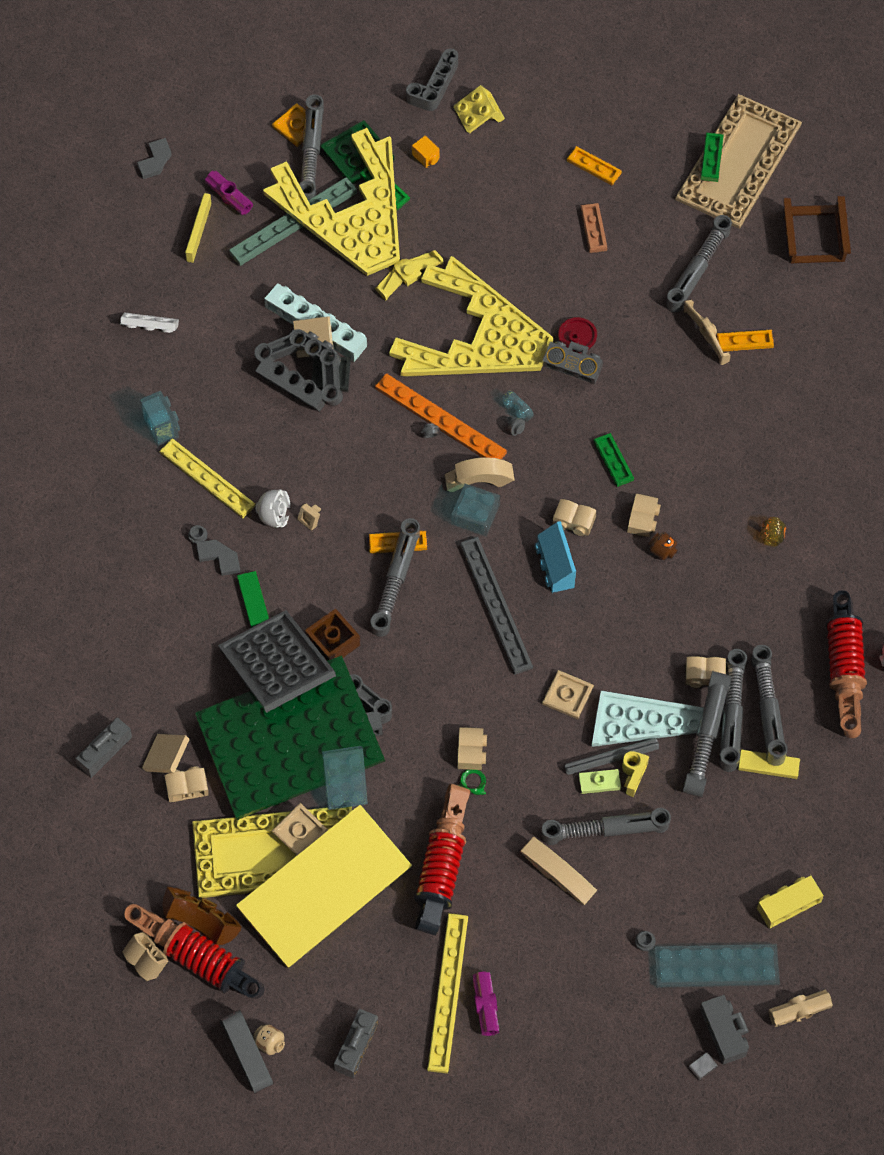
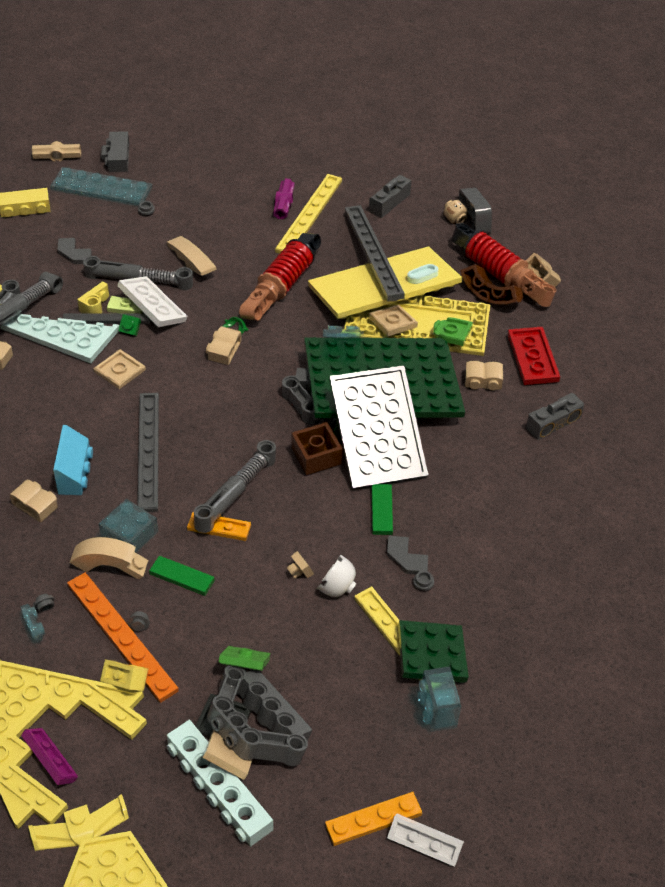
camera: 165 degrees left, 15 degrees down
tan tile [142,734,189,773] -> none
flat silver piece [689,1053,718,1080] -> none
none -> magenta tile [21,728,78,785]
none -> dark grey tile [57,238,92,264]
none -> light yellow plate [100,659,148,691]
none -> white plate [118,276,188,327]
none -> green plate [118,314,141,336]
none -> green tile [149,555,215,596]
none -> bright green plate [219,646,271,671]
none -> light orange plate [325,792,422,846]
none -> dark grey plate [345,205,405,302]
none -> dark green plate [398,620,469,683]
none -> light aqua tile [407,264,438,284]
none -> bright green tile [433,317,473,346]
none -> red plate [507,327,560,385]

